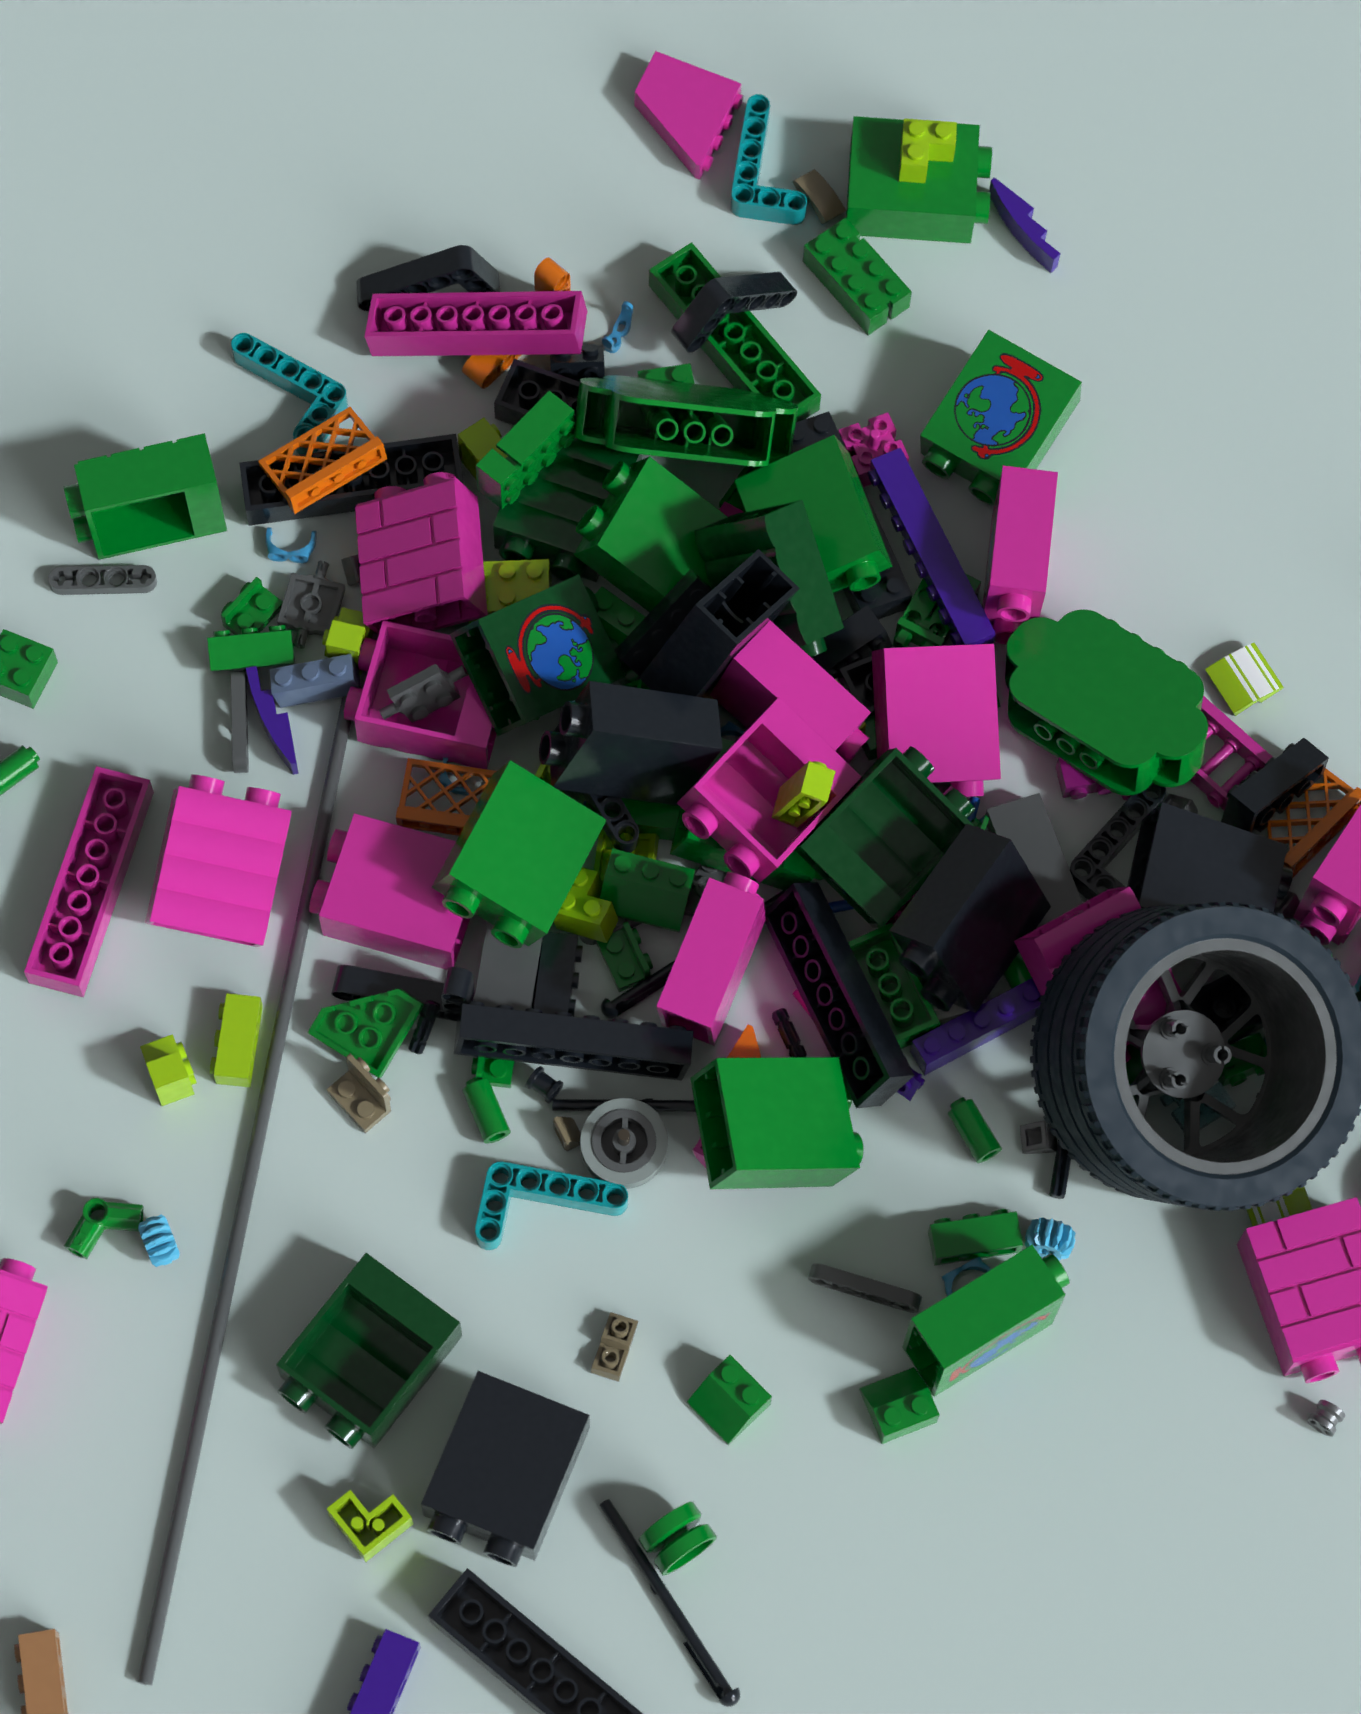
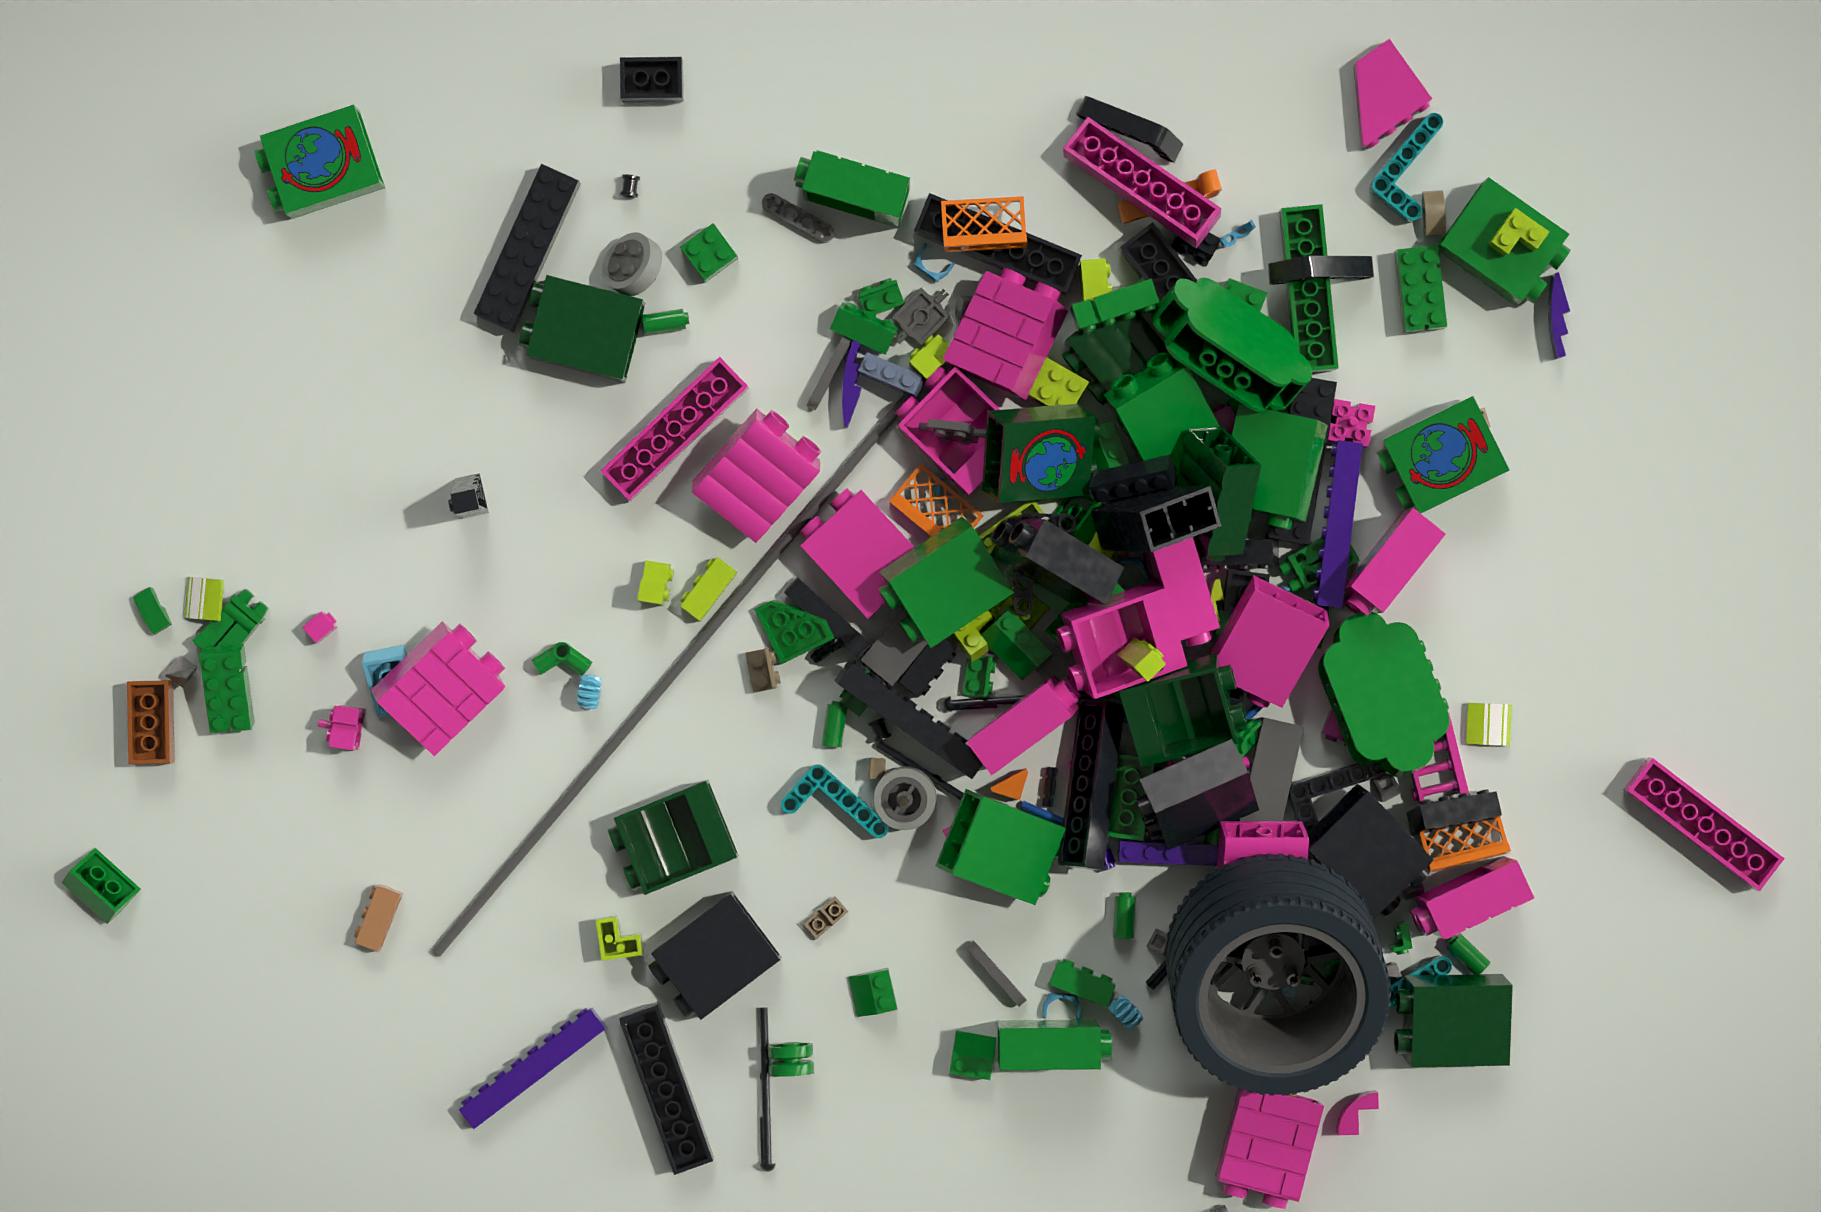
camera: 30 degrees right, 20 degrees up
teal beam [231,333,348,455] -> none

